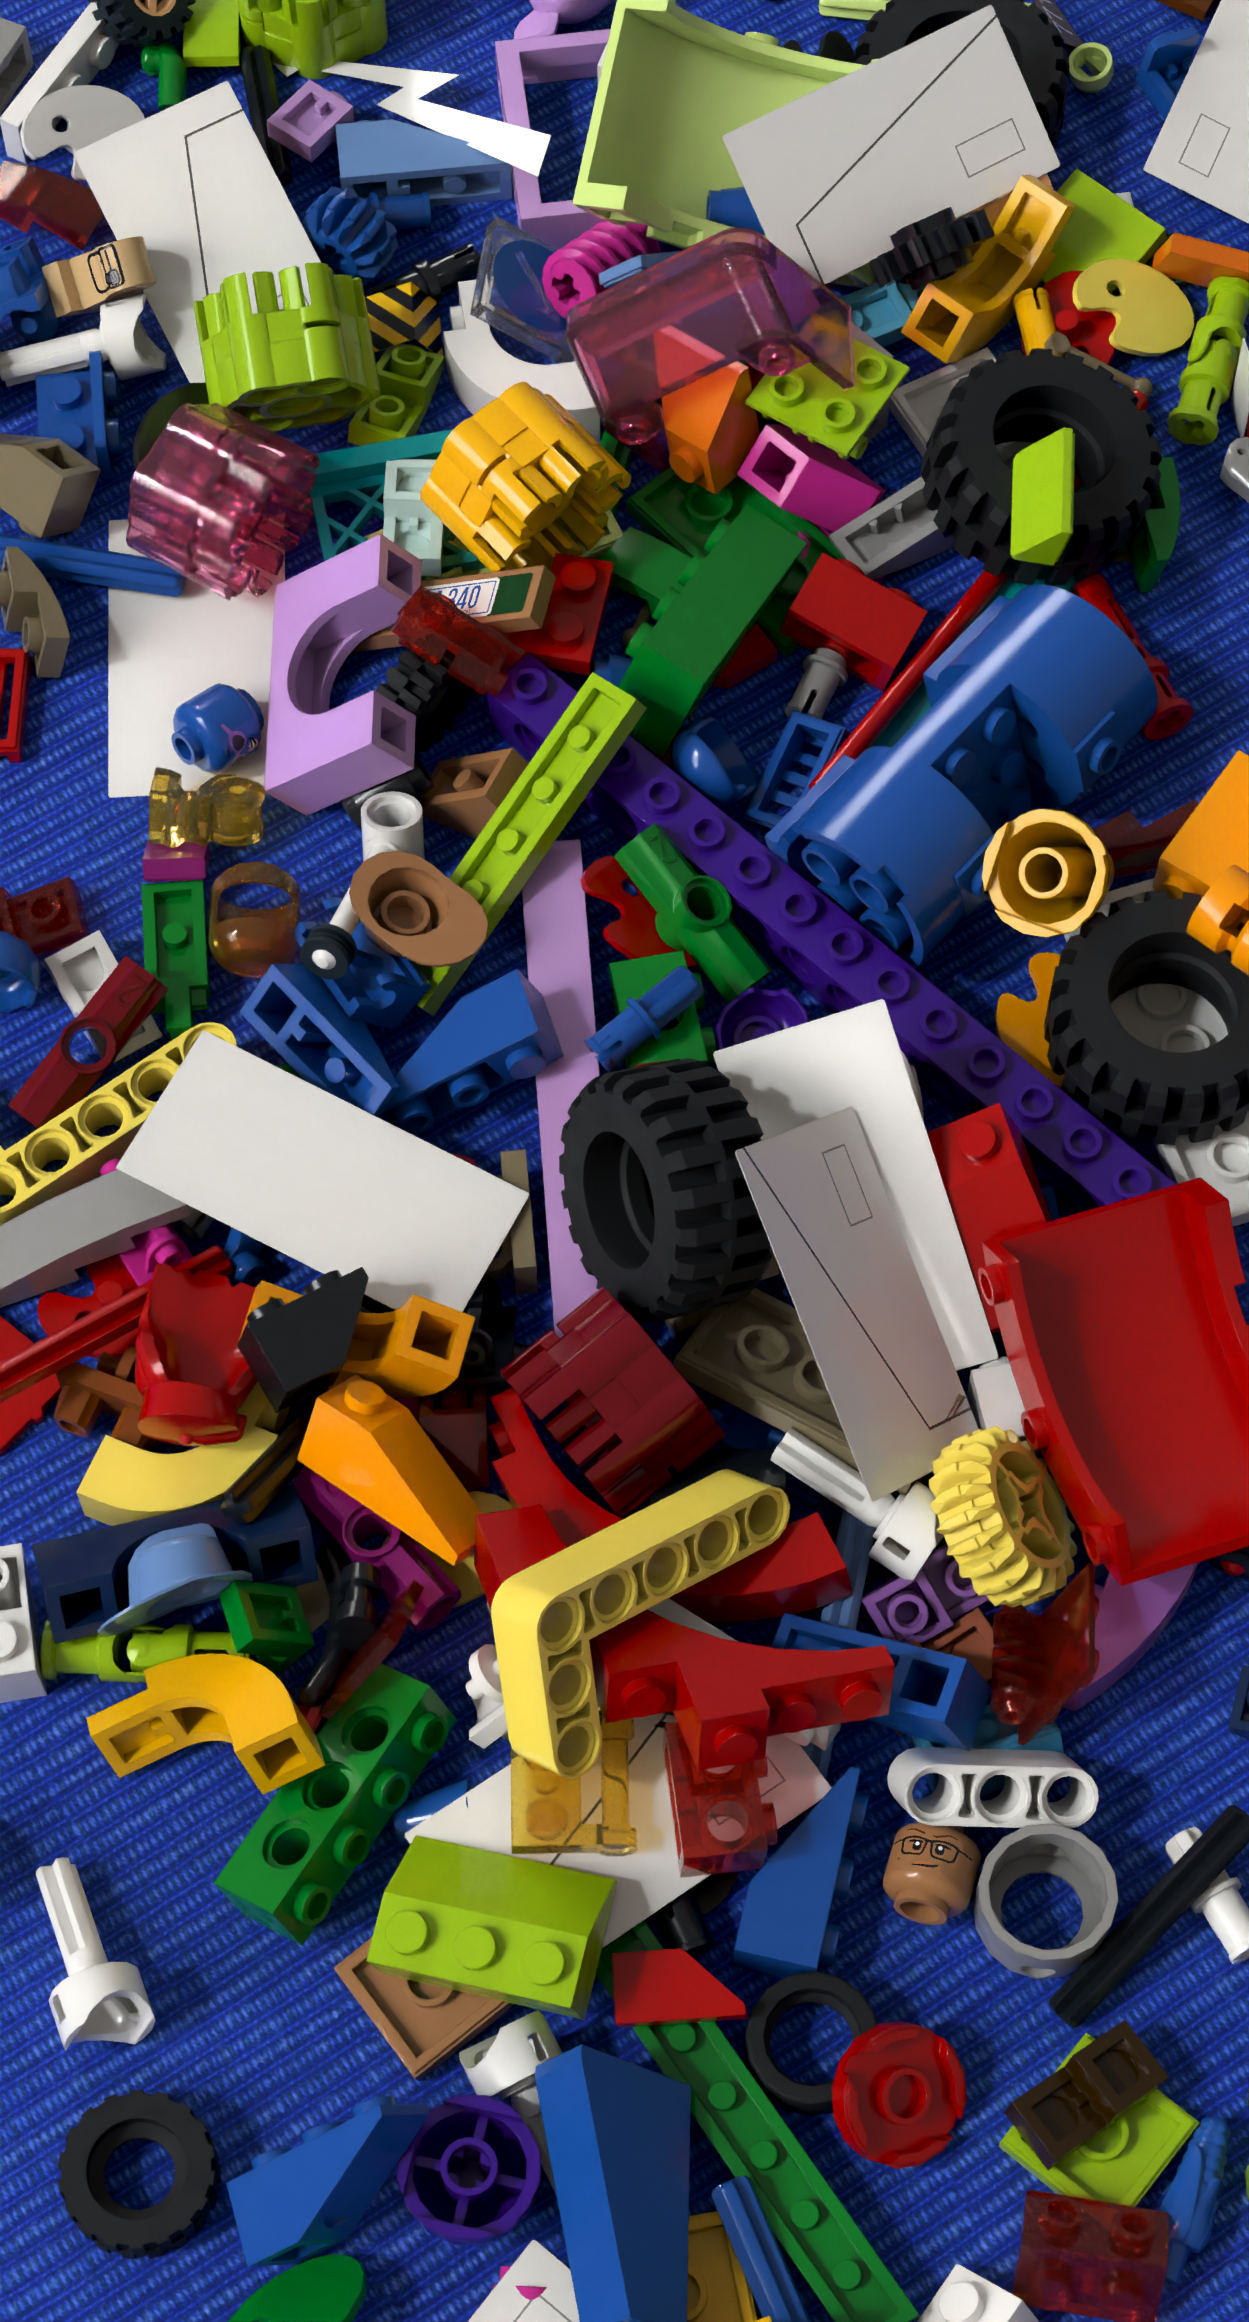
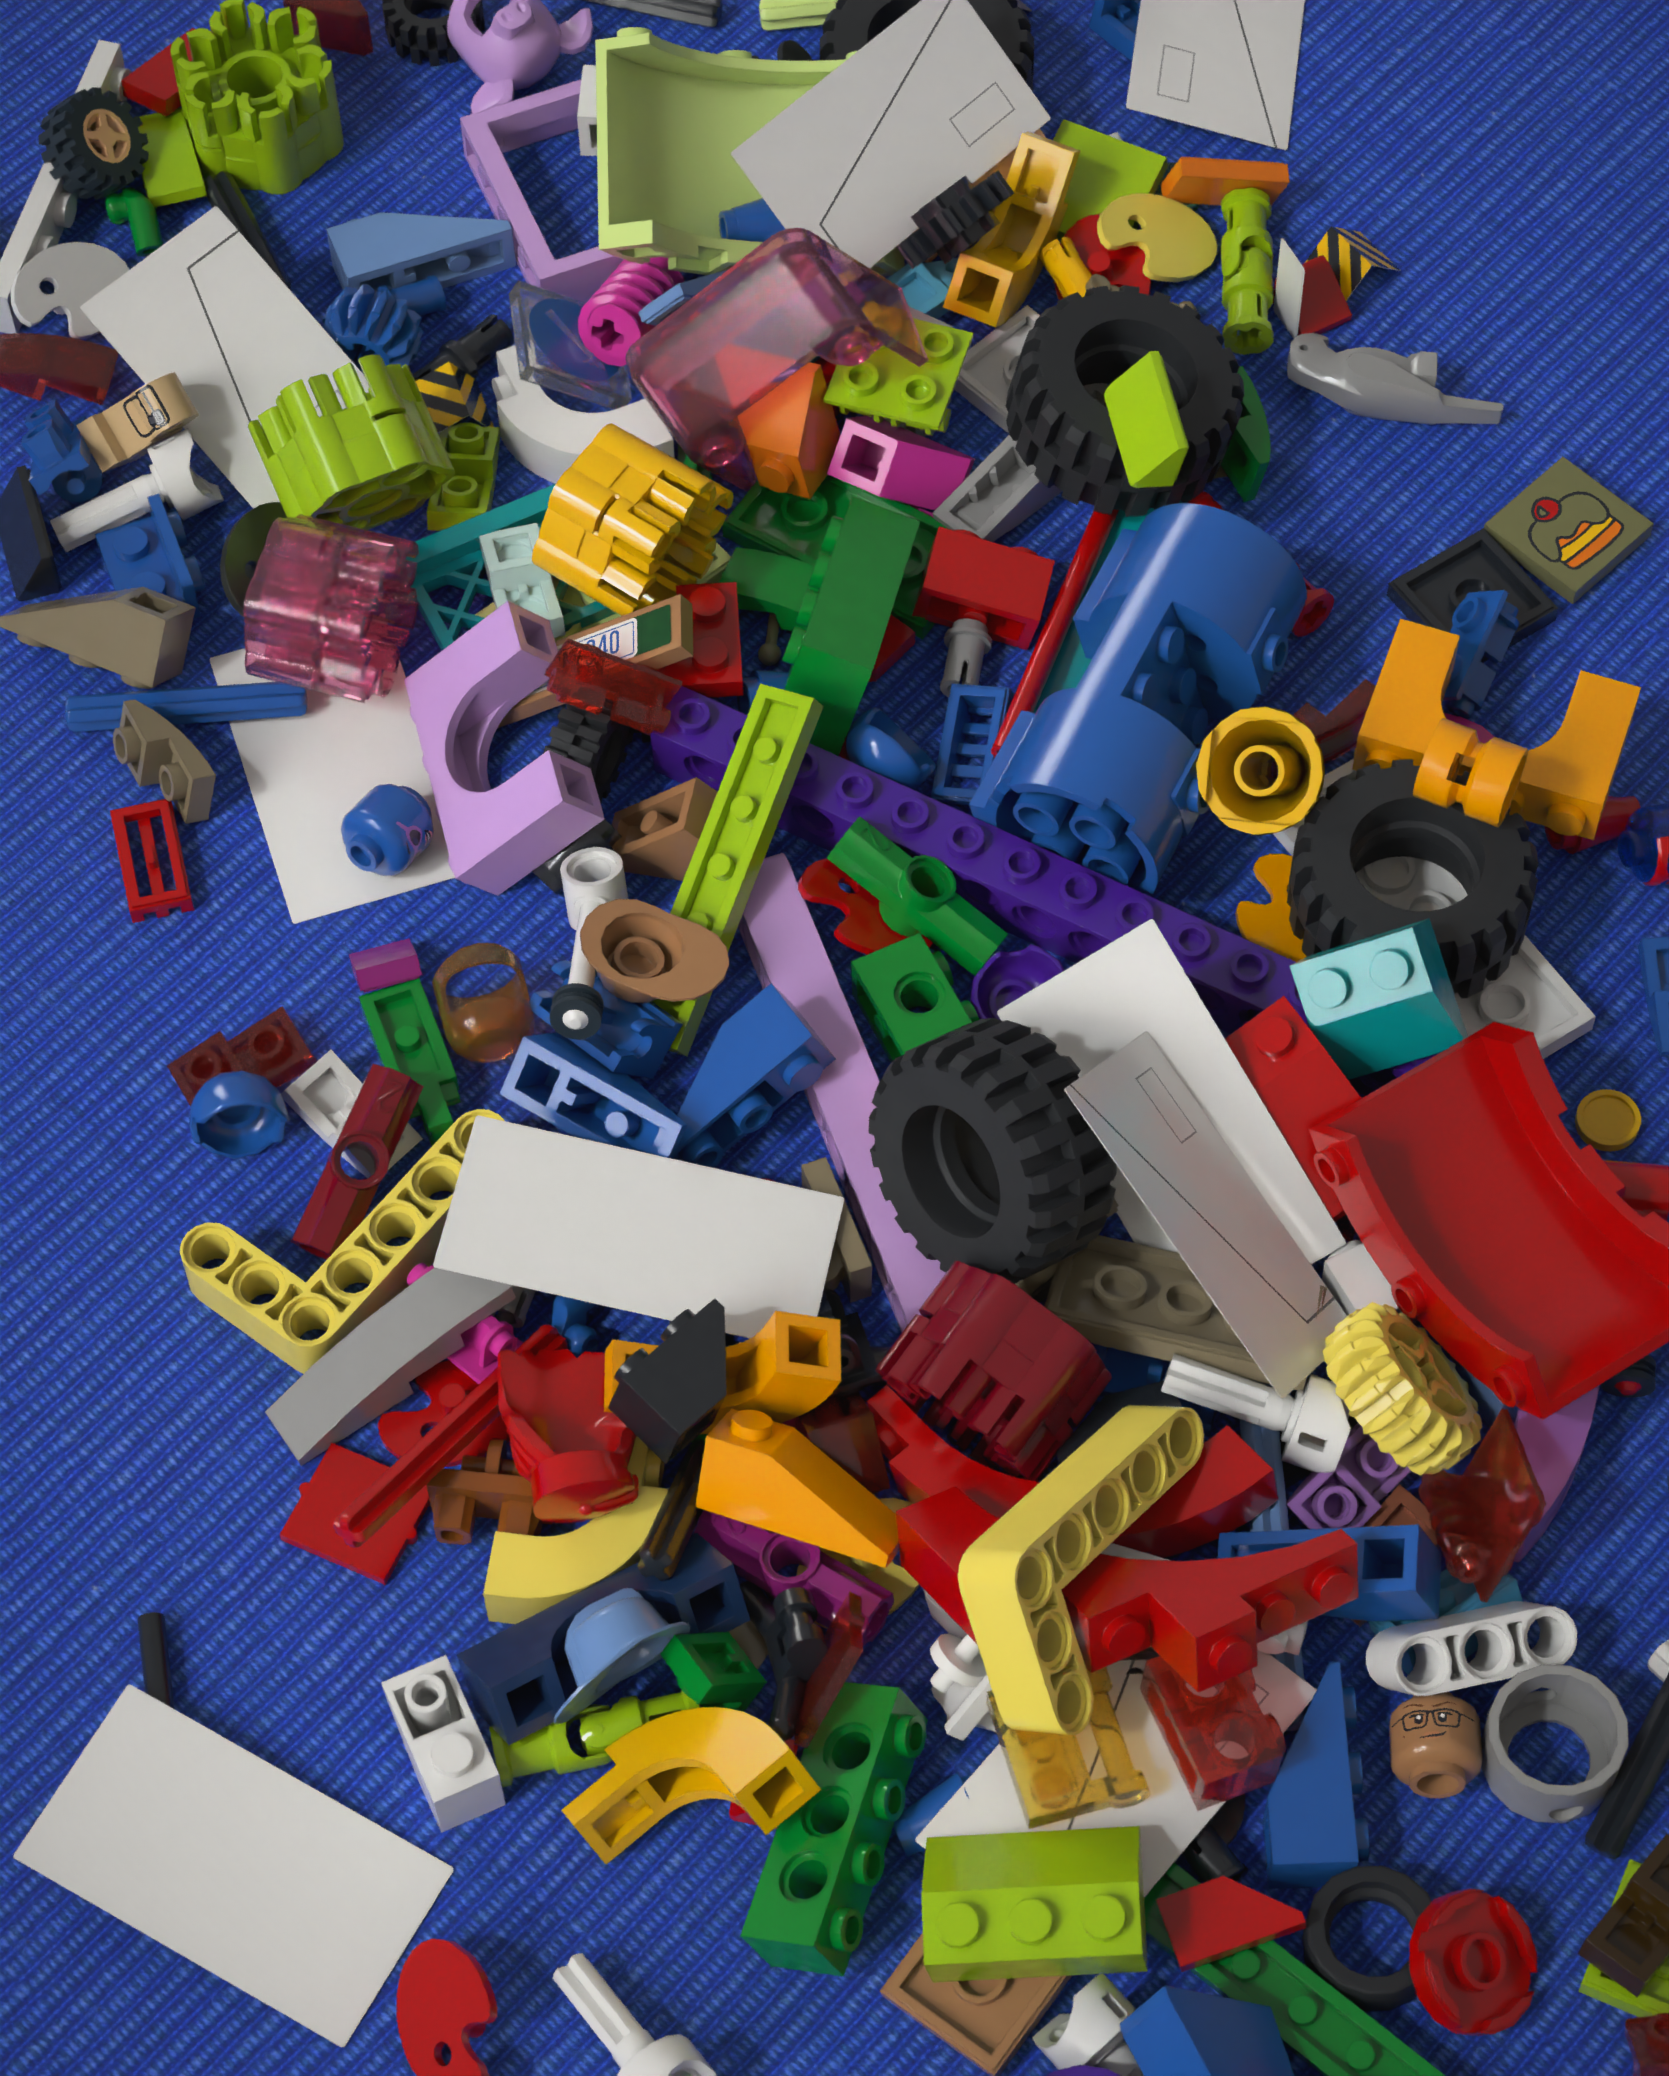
camera: 15 degrees left, 5 degrees down
clear yellow leg [149,767,265,848] -> none
lavender bracket [267,79,354,163] -> none
white sticker [272,61,551,177] -> none
blue axle [584,966,703,1072] -> none
yellowish green hinge [1069,42,1114,93] -> none
none -> teal slope [1290,918,1468,1080]

